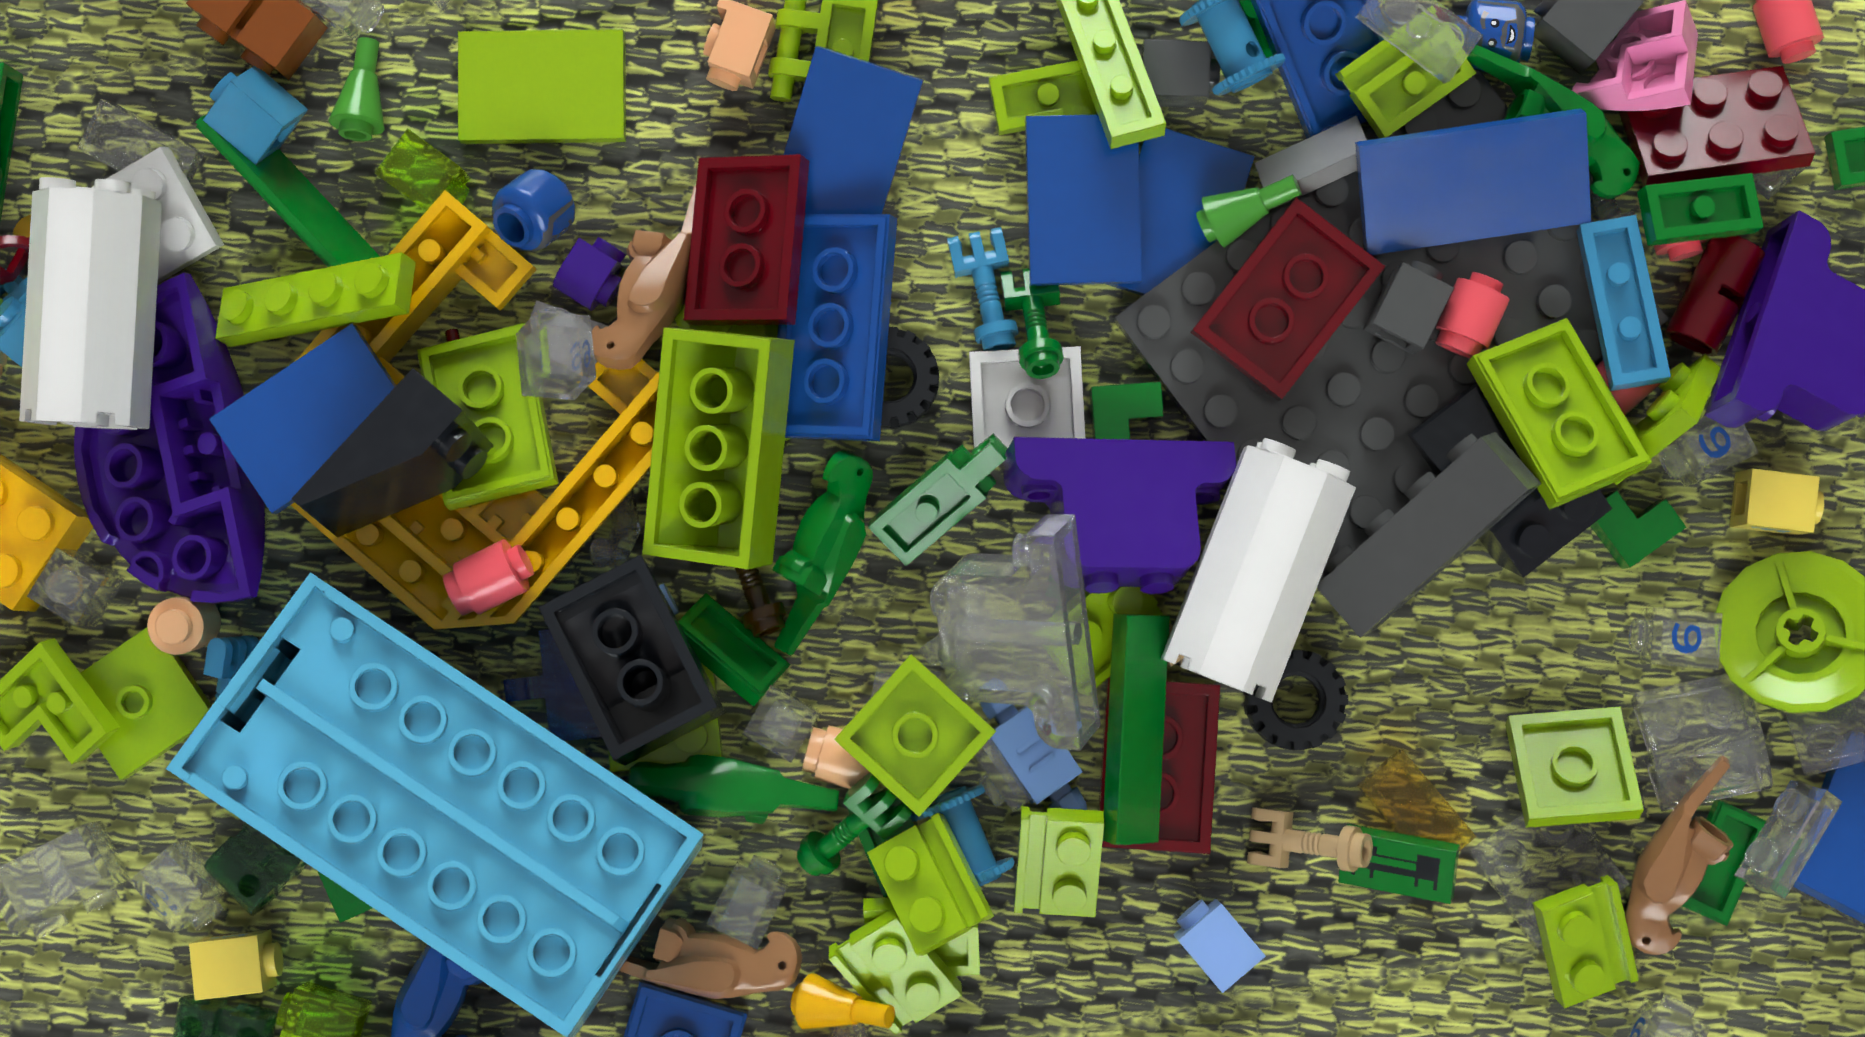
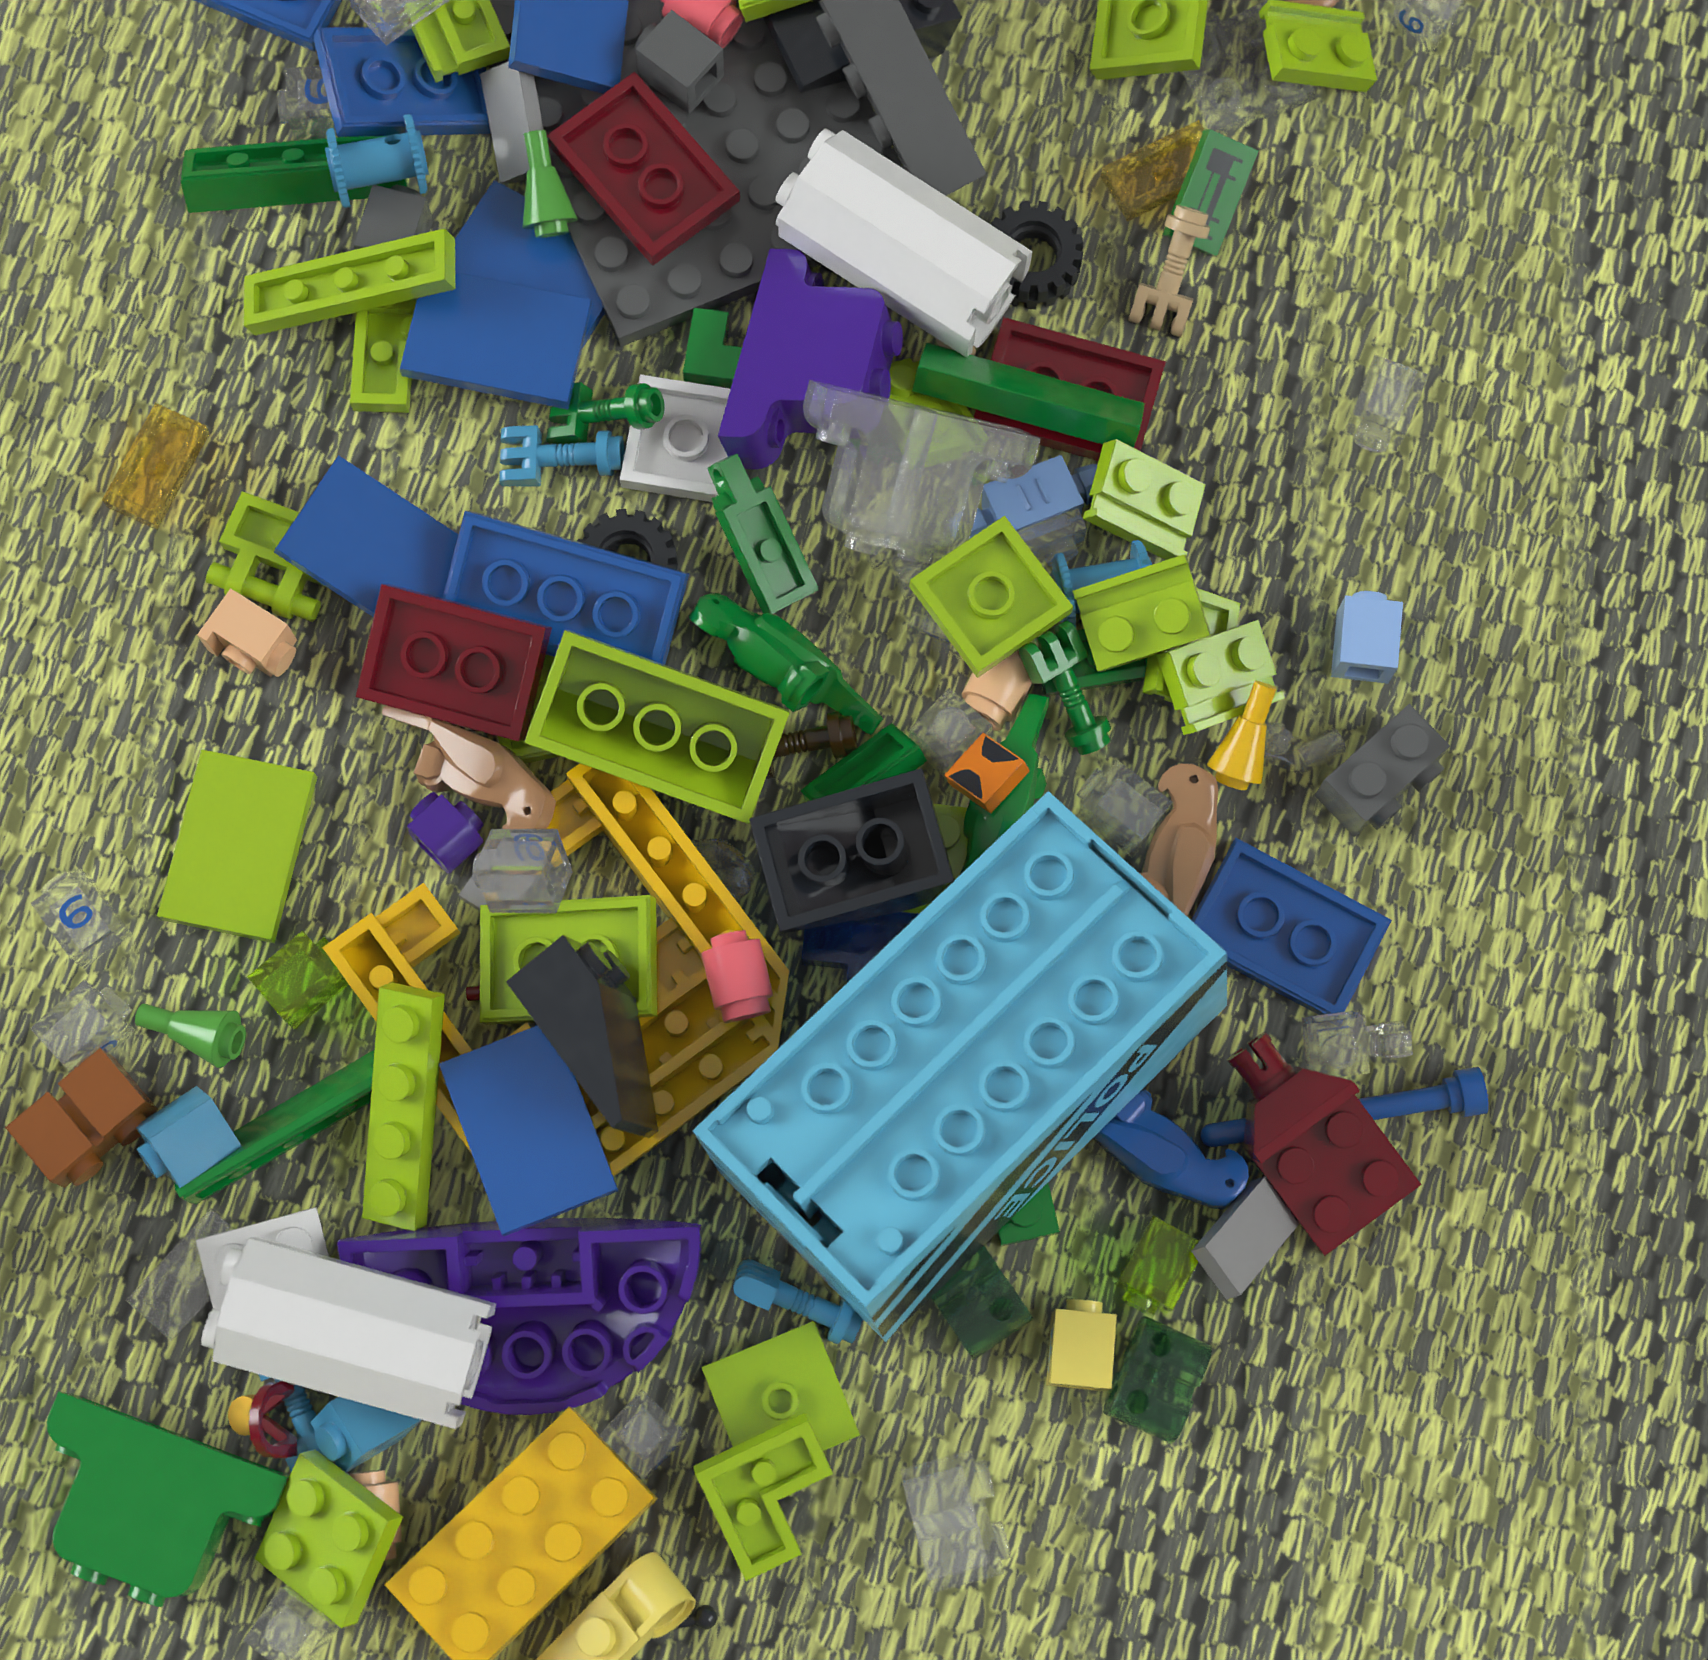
camera: 80 degrees left, 10 degrees down
clear brick [129,839,231,933] -> none
light nougat brick [147,596,221,655] -> none
blue head [492,169,575,252] -> none
light blue brick [1173,899,1266,993] -> none
none -> orange tile [944,733,1030,814]

